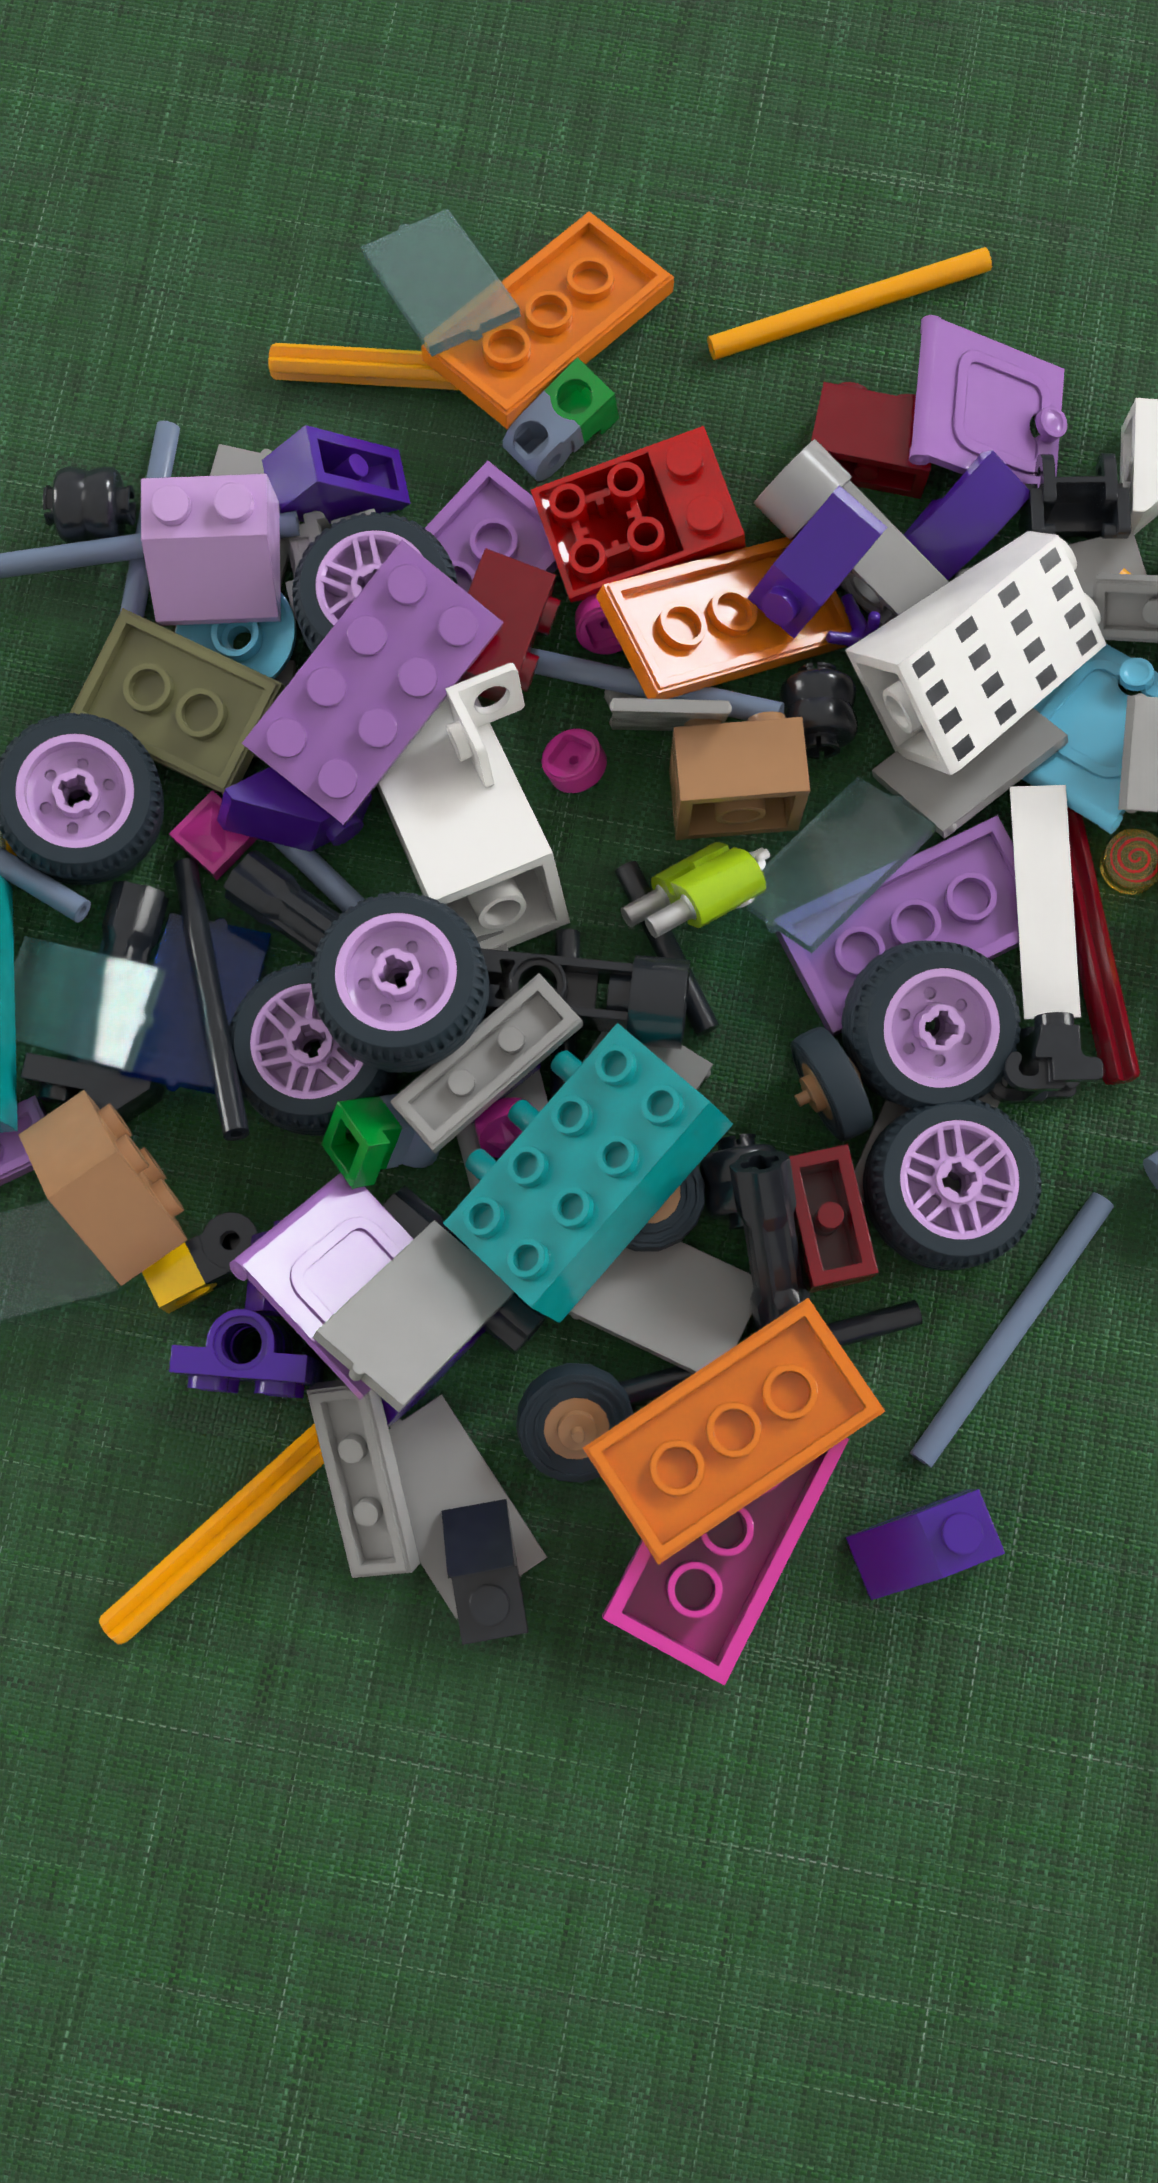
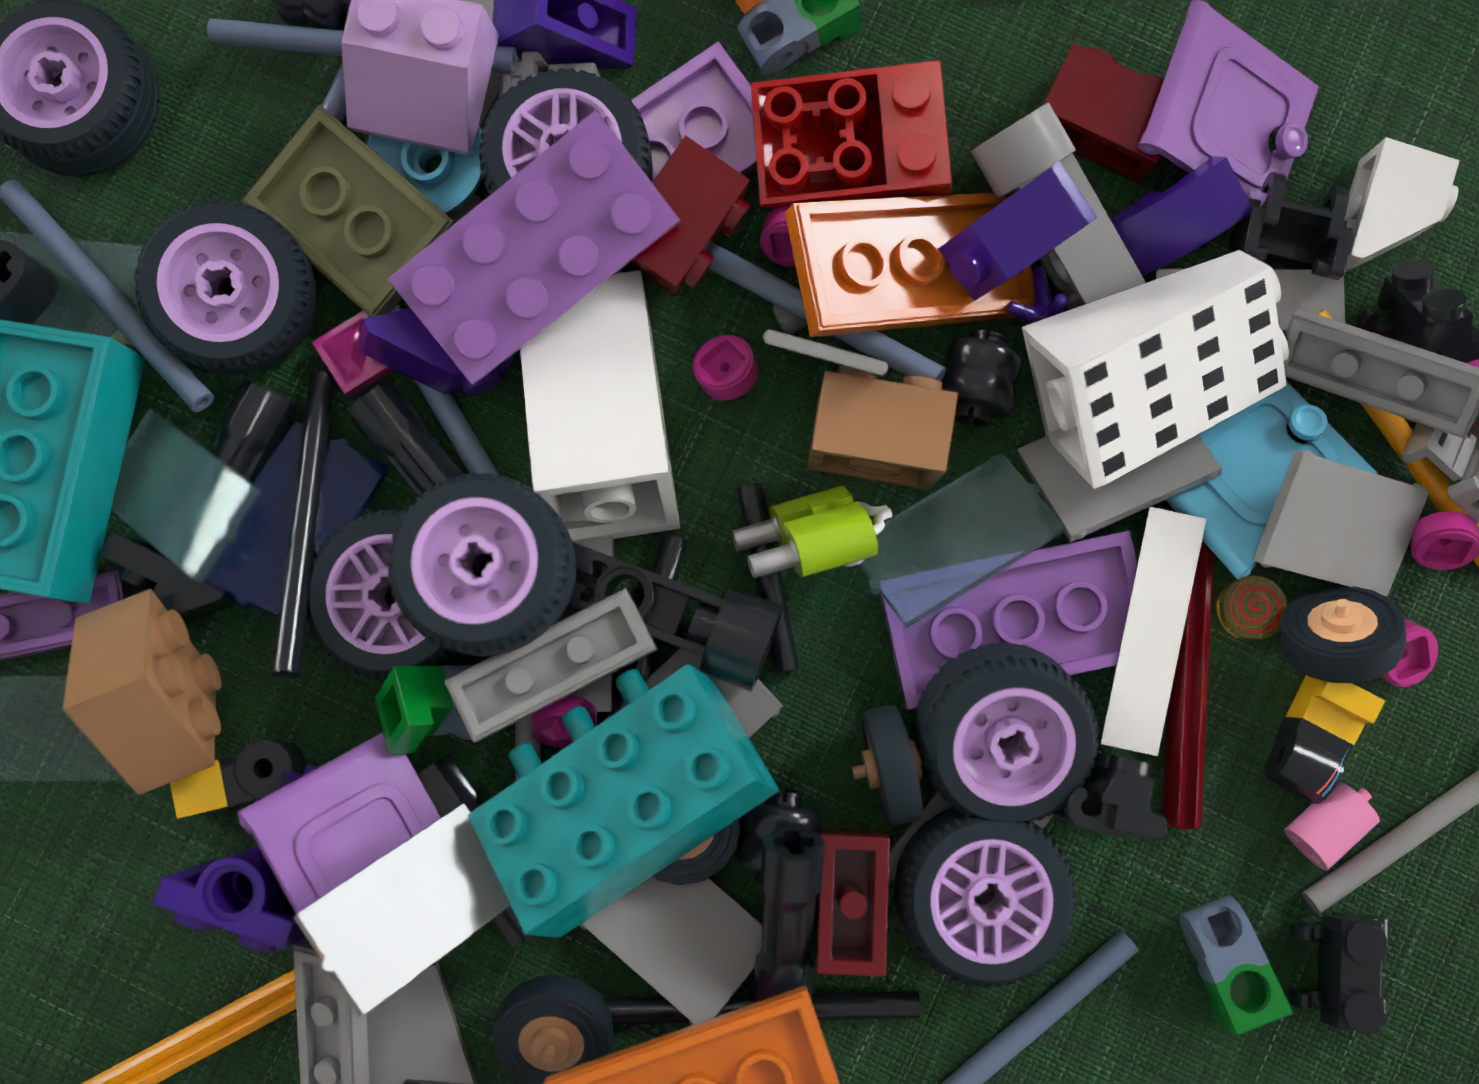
camera: 15 degrees right, 5 degrees up
white bracket [445,663,525,788] -> none

